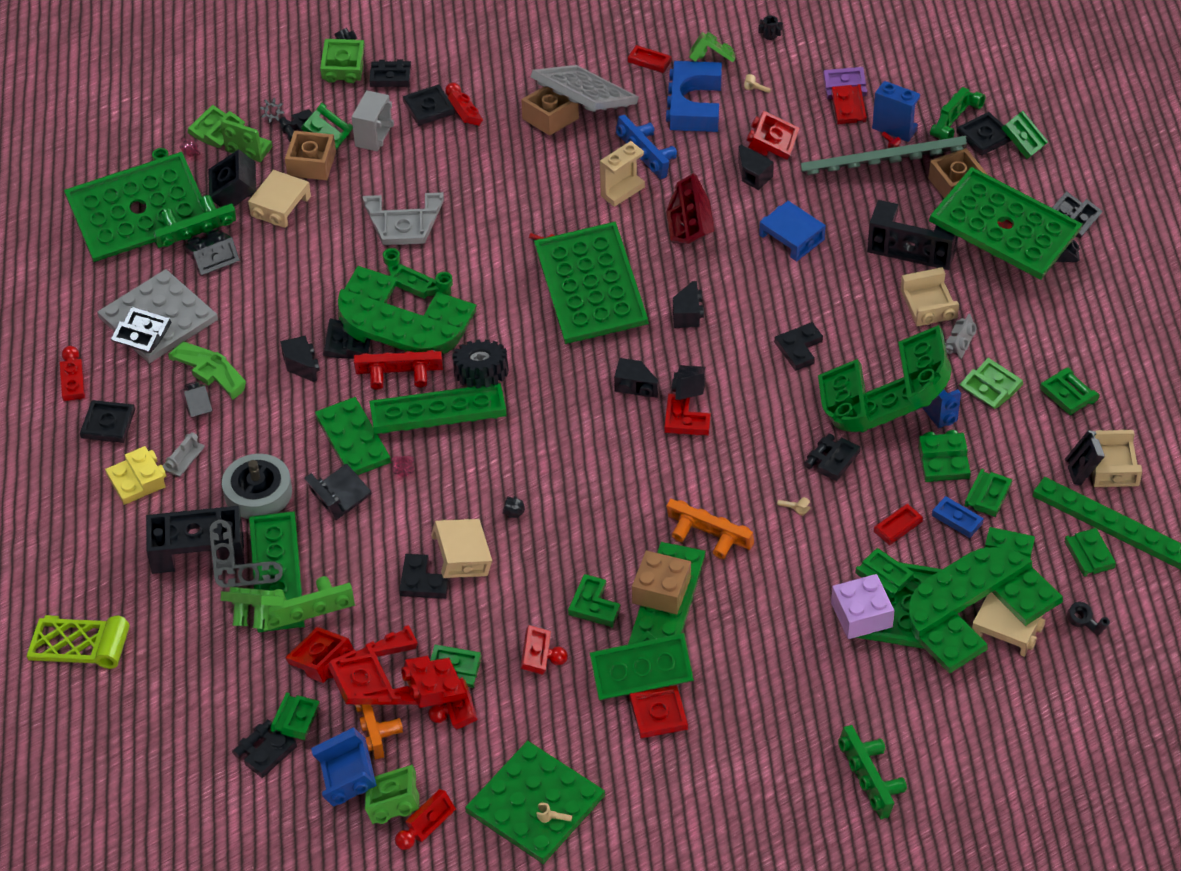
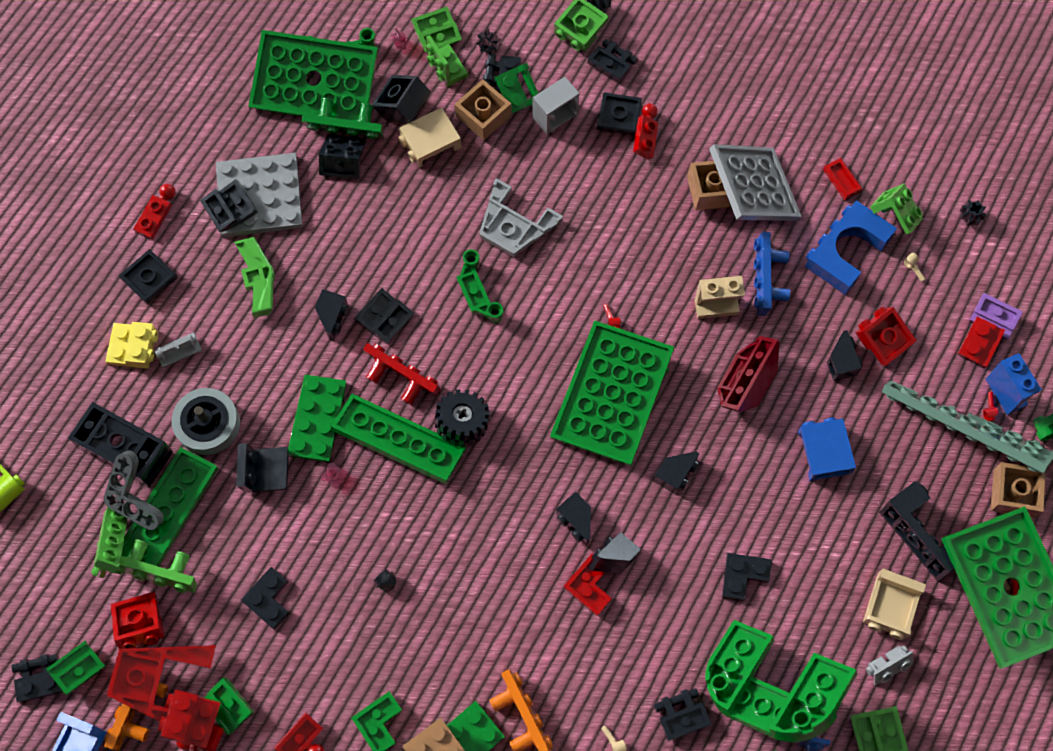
camera: 35 degrees right, 20 degrees up
slope [180,381,212,417] -> none
green plate [338,266,477,355] -> none
tan panel [431,519,492,578] -> none

